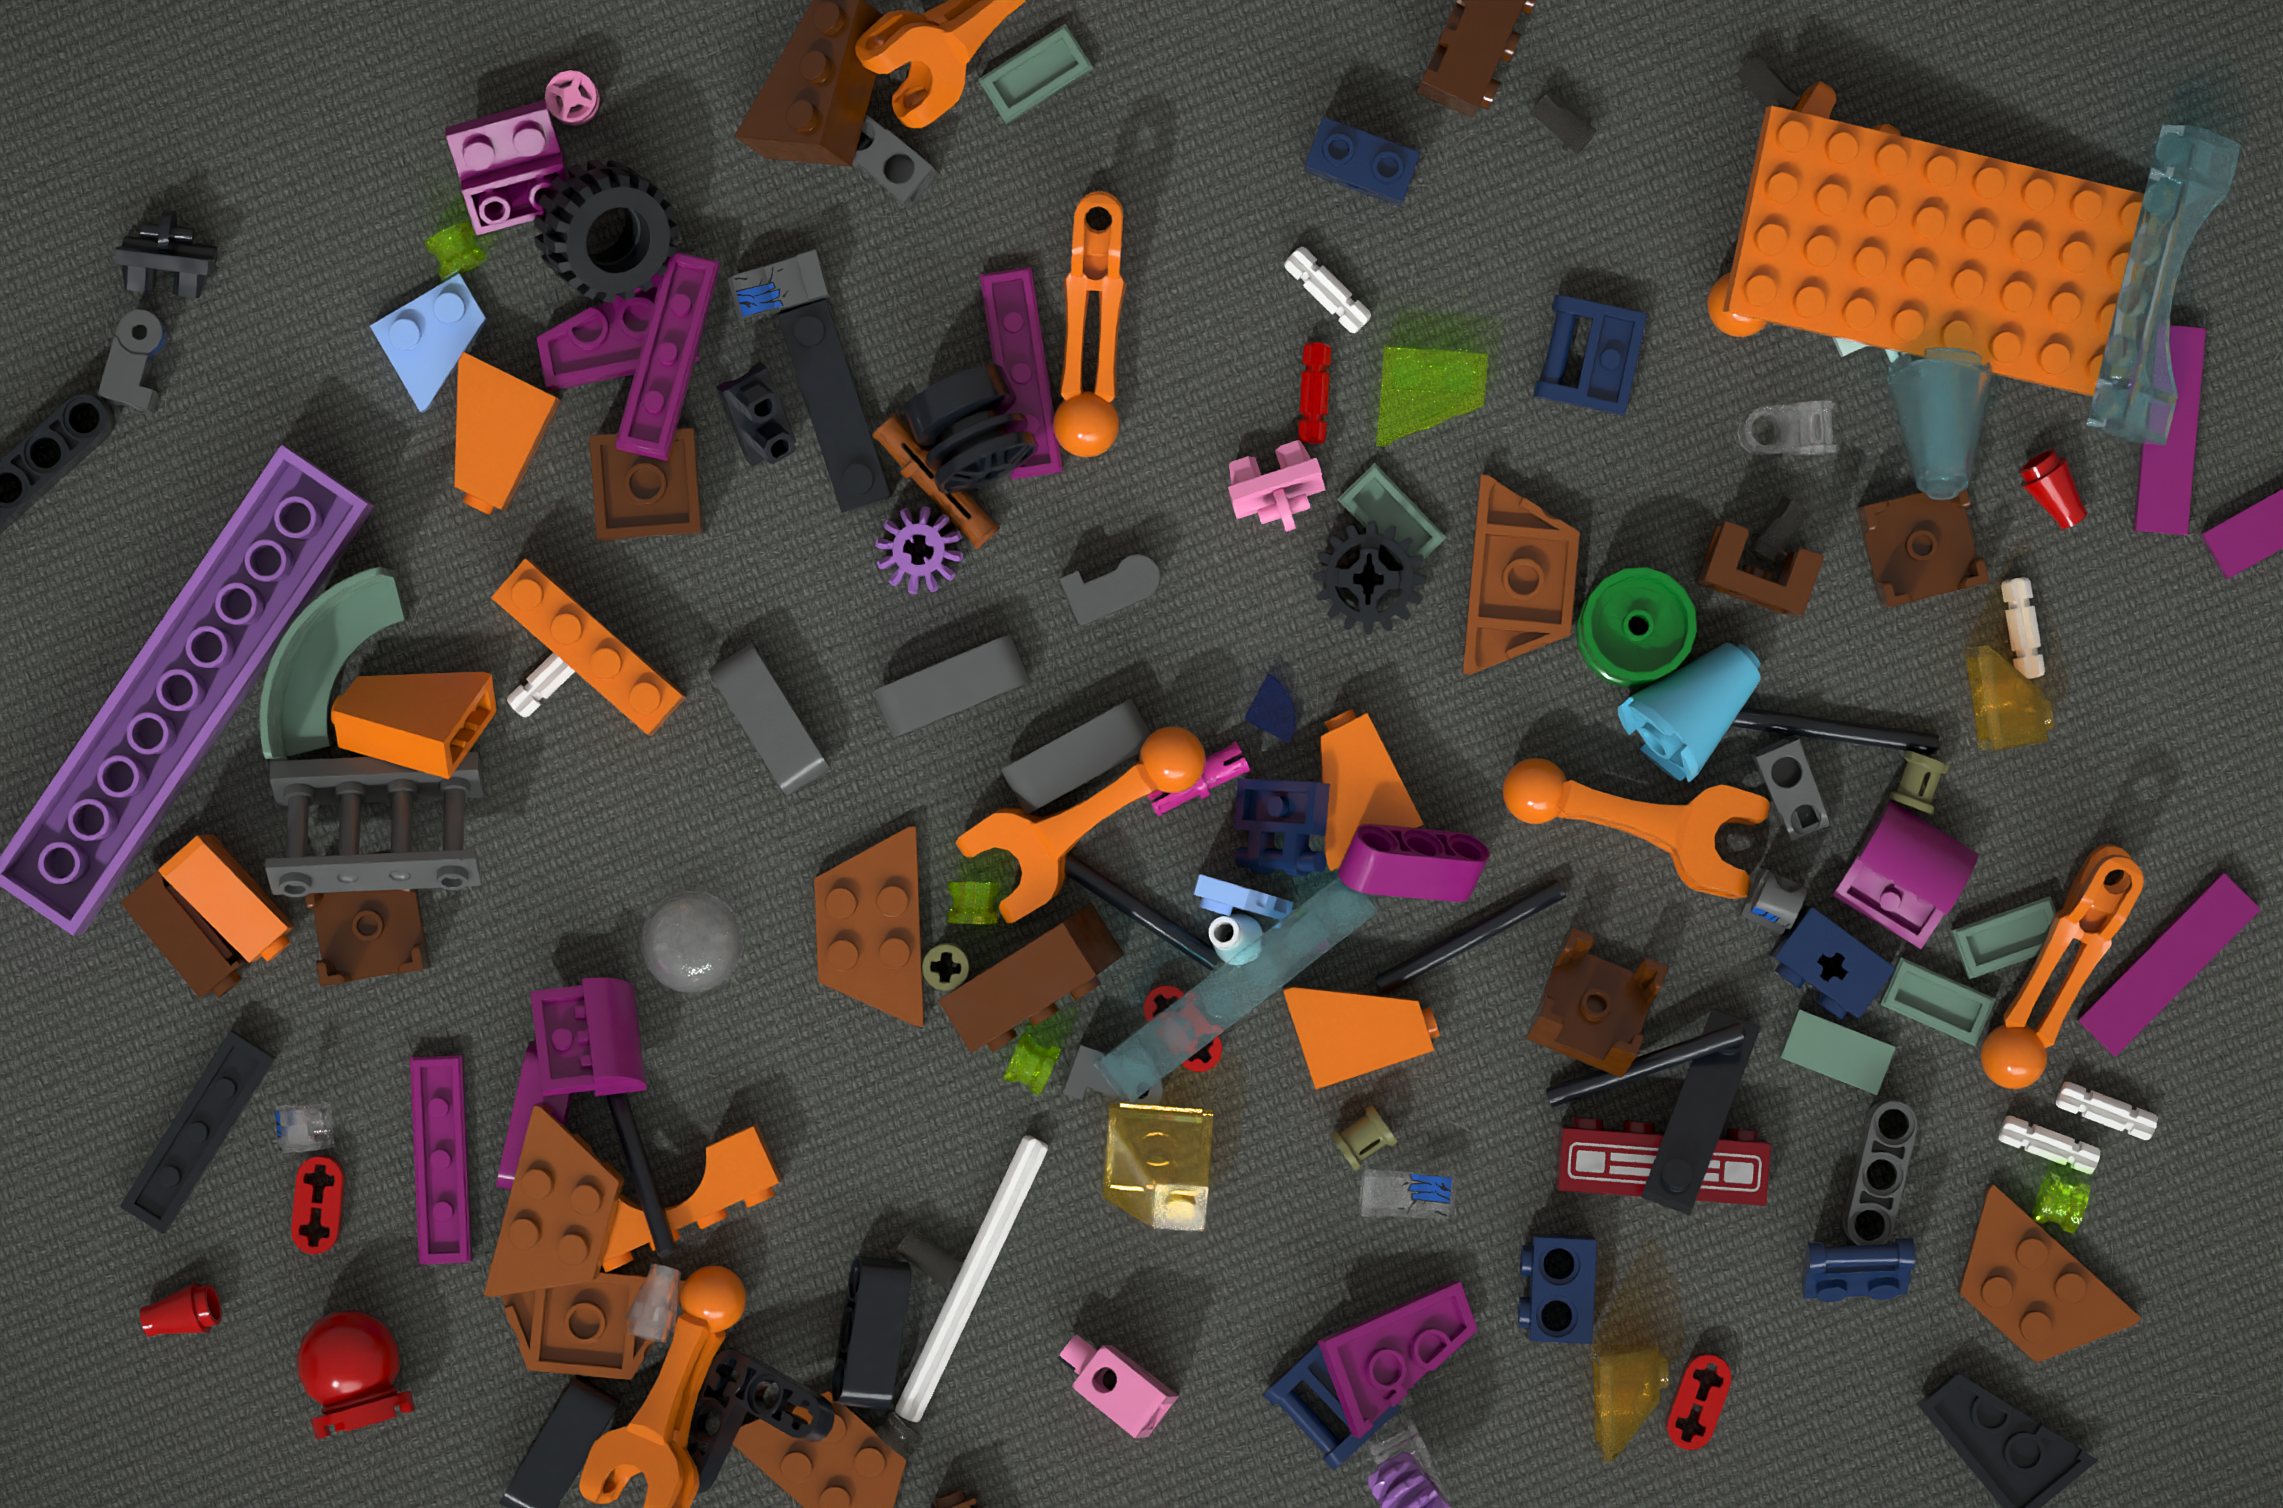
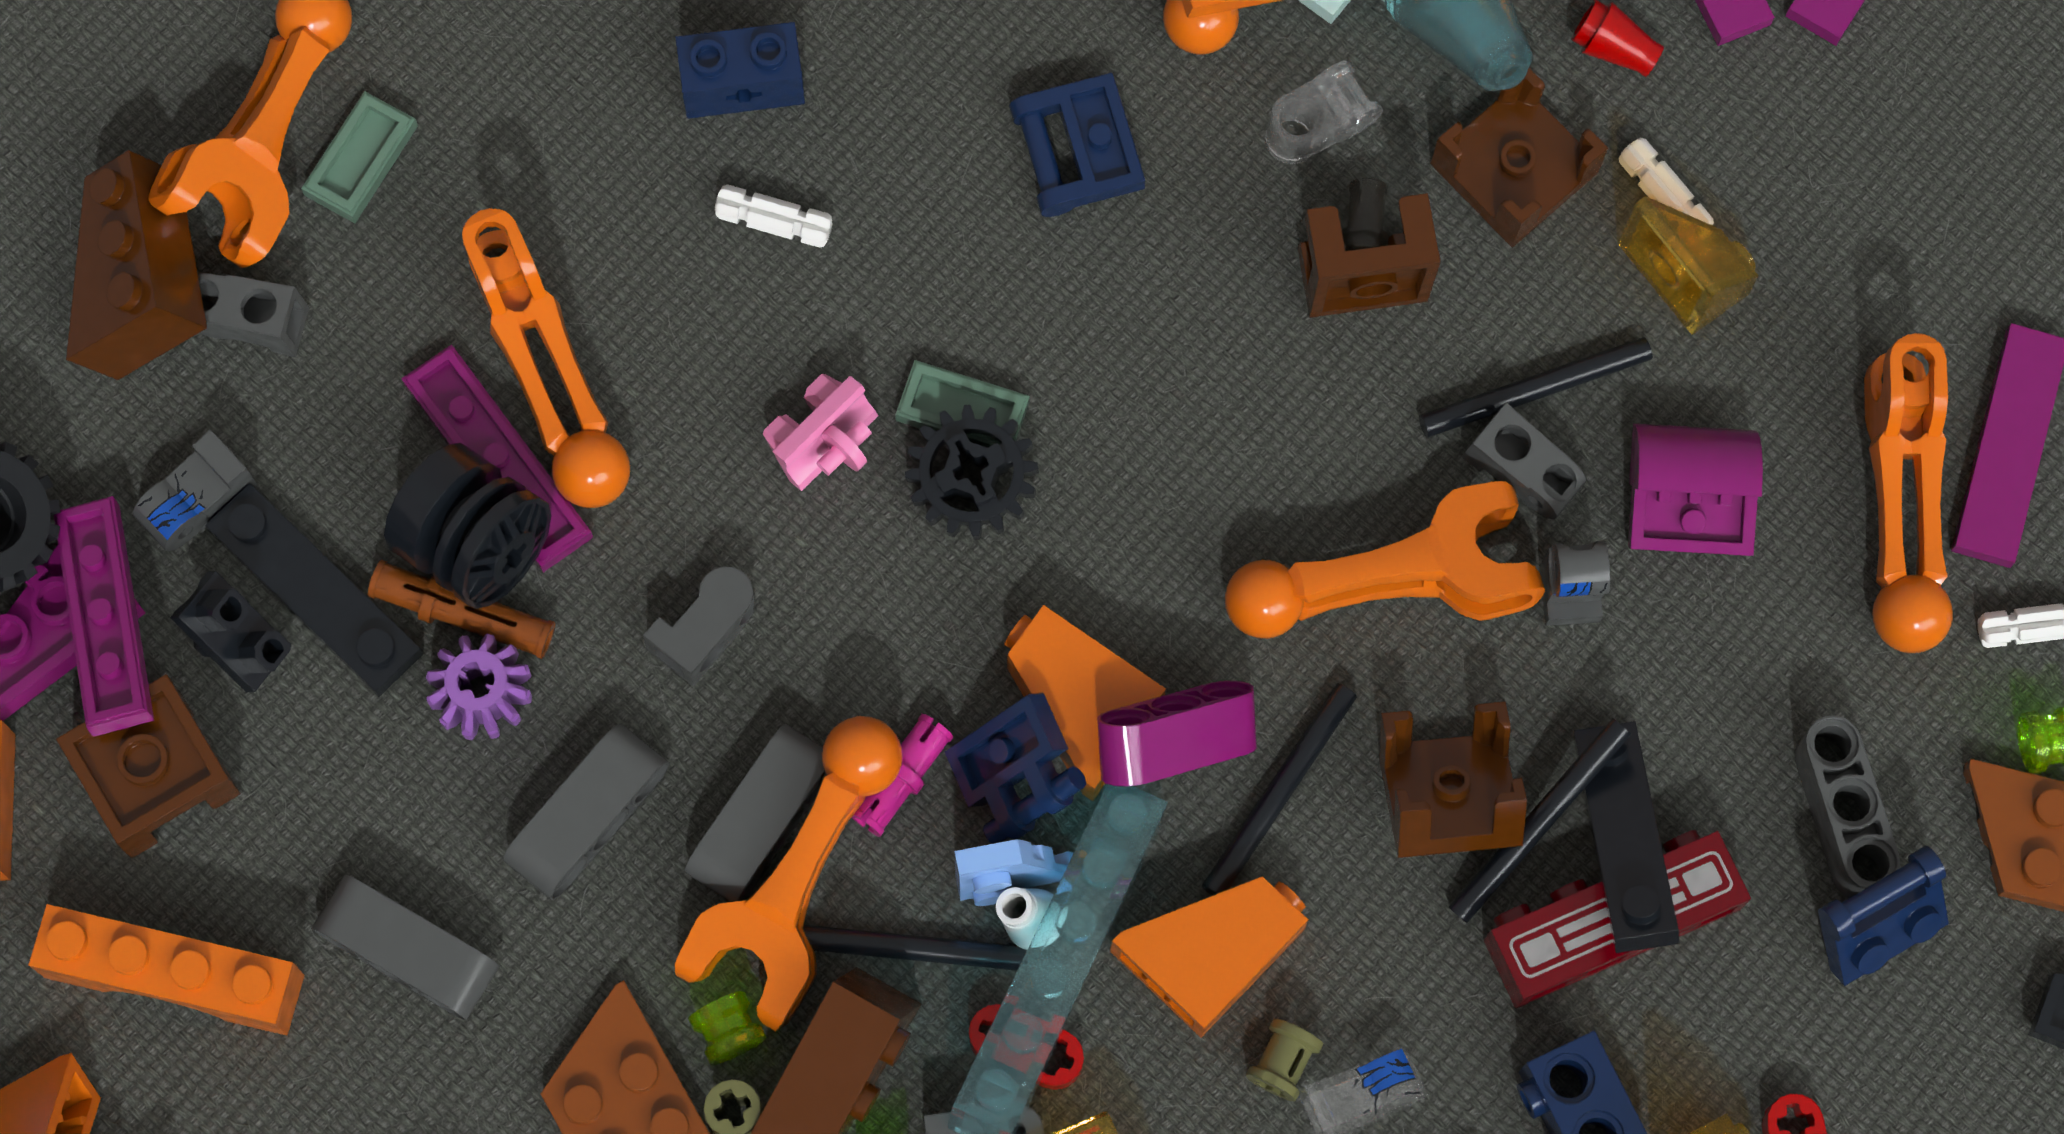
camera: 25 degrees left, 15 degrees down
white axle [507,652,575,717] -> none
clear blue tile [1244,674,1295,744] -> none
red axle [1298,342,1331,444] -> none
clear neon green wing [1376,345,1488,446] -> none
dark orange wing [1462,475,1580,675] -> none
green wheel [1575,567,1697,688] -> none
medium azure cone [1618,643,1761,782] -> none
dark blue brick [1770,905,1896,1020] -> none
sand green tile [1779,1009,1896,1095] -> none
sand green tile [1878,957,1996,1046] -> none
olive bush [1888,750,1950,815] -> none
sand green tile [1950,896,2056,979] -> none
white axle [1999,1116,2101,1174] -> none

